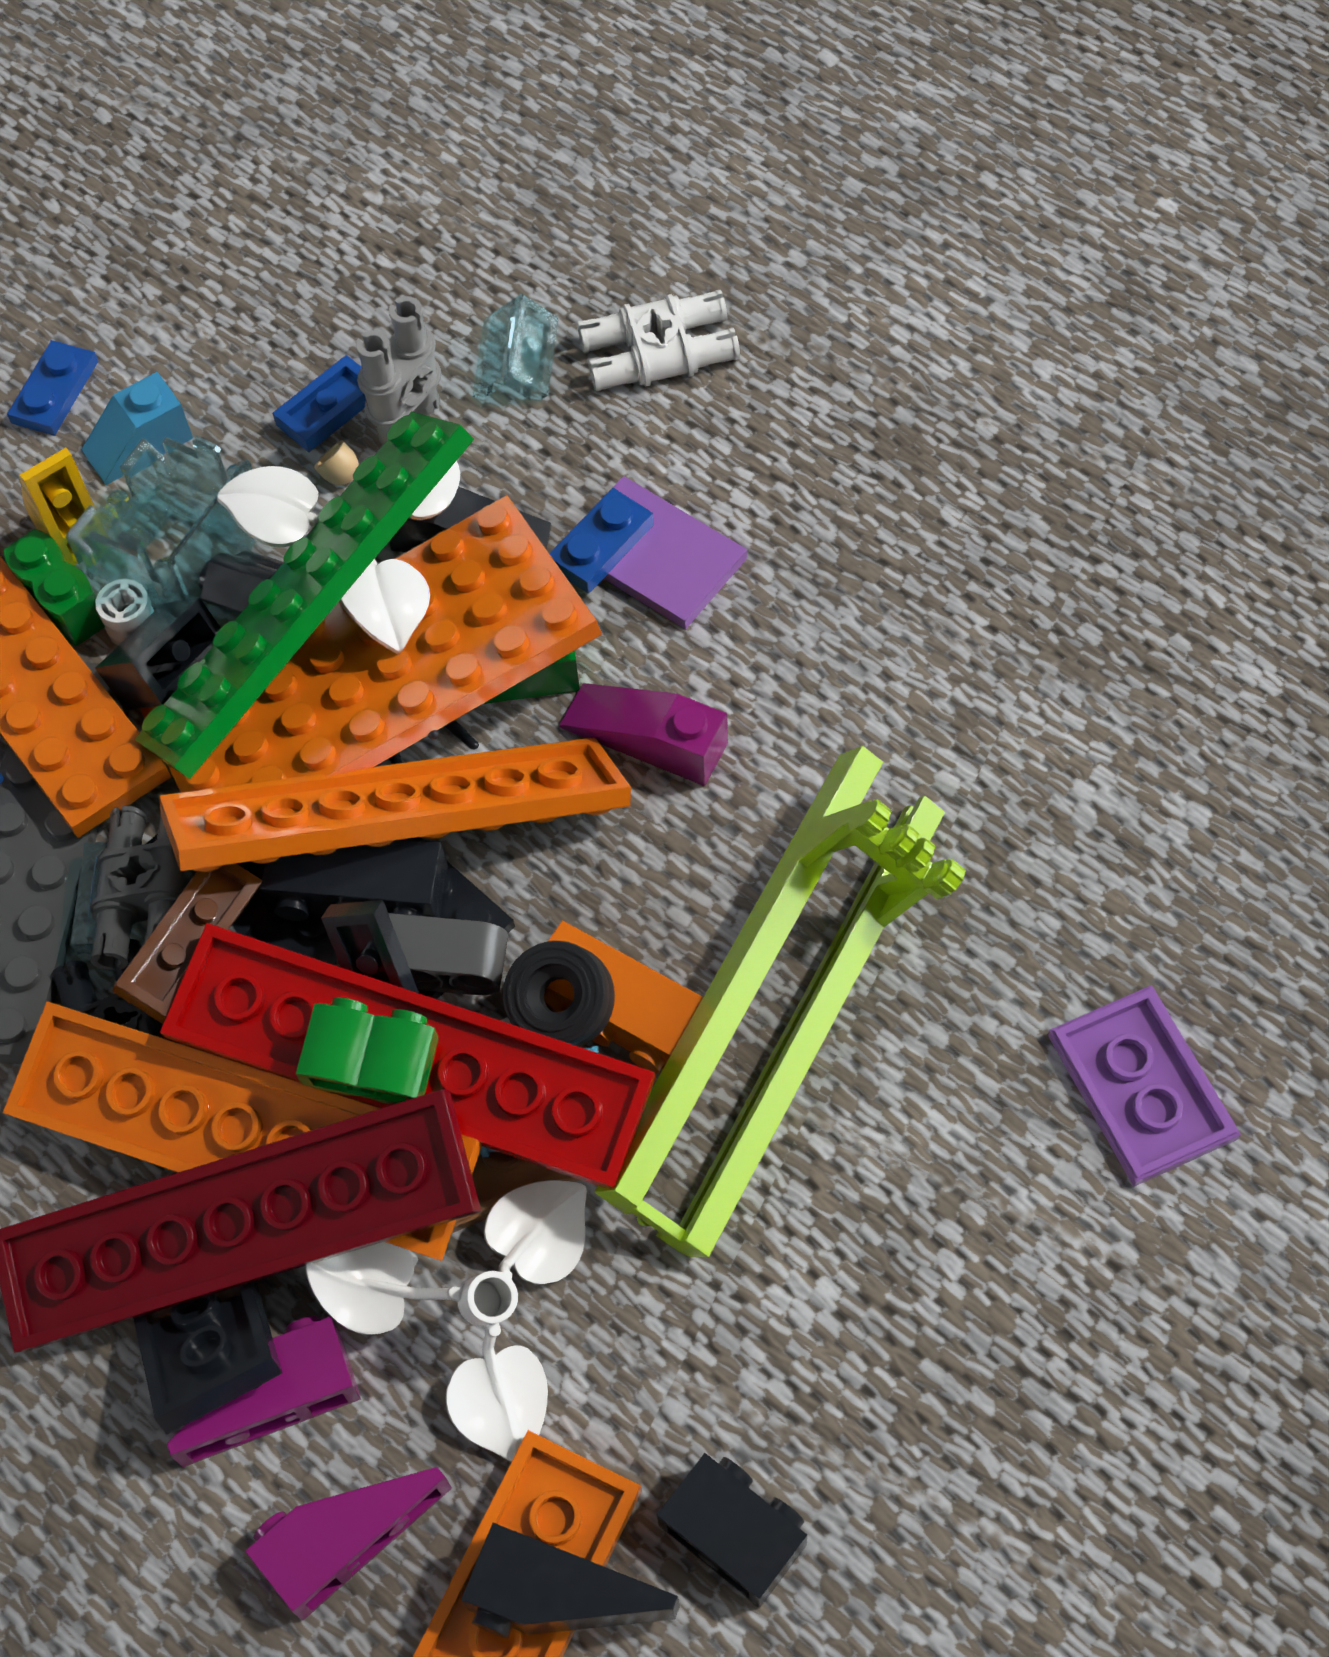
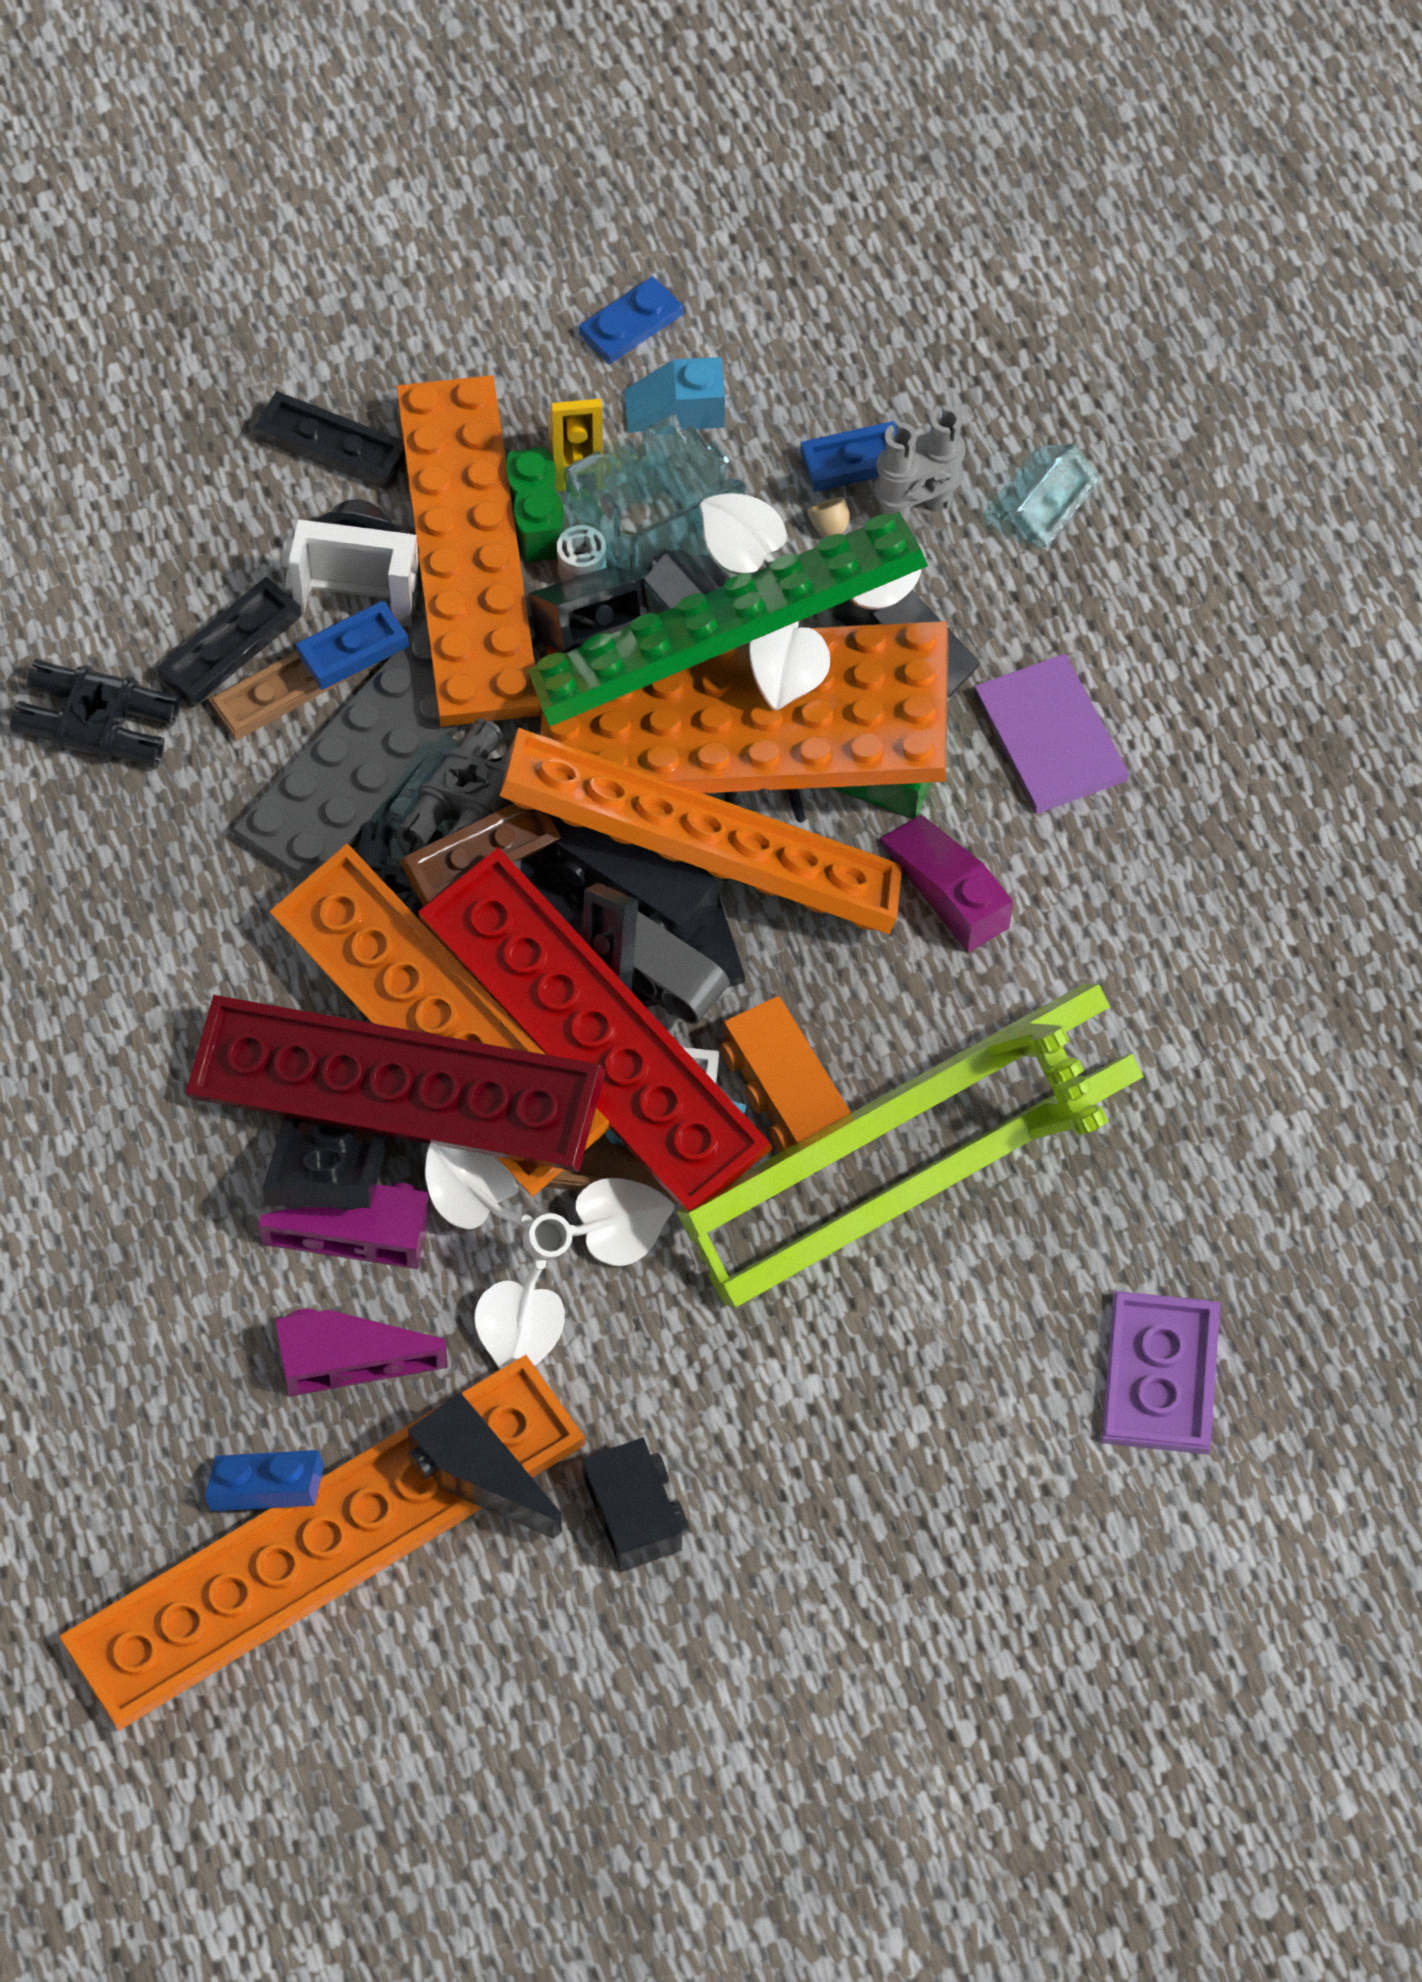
camera: 25 degrees right, 0 degrees up
green brick [296,997,439,1105] -> none
black tyre [503,941,615,1047] -> none
blue plate [549,488,654,594] -> none
white pin [577,290,740,392] -> none

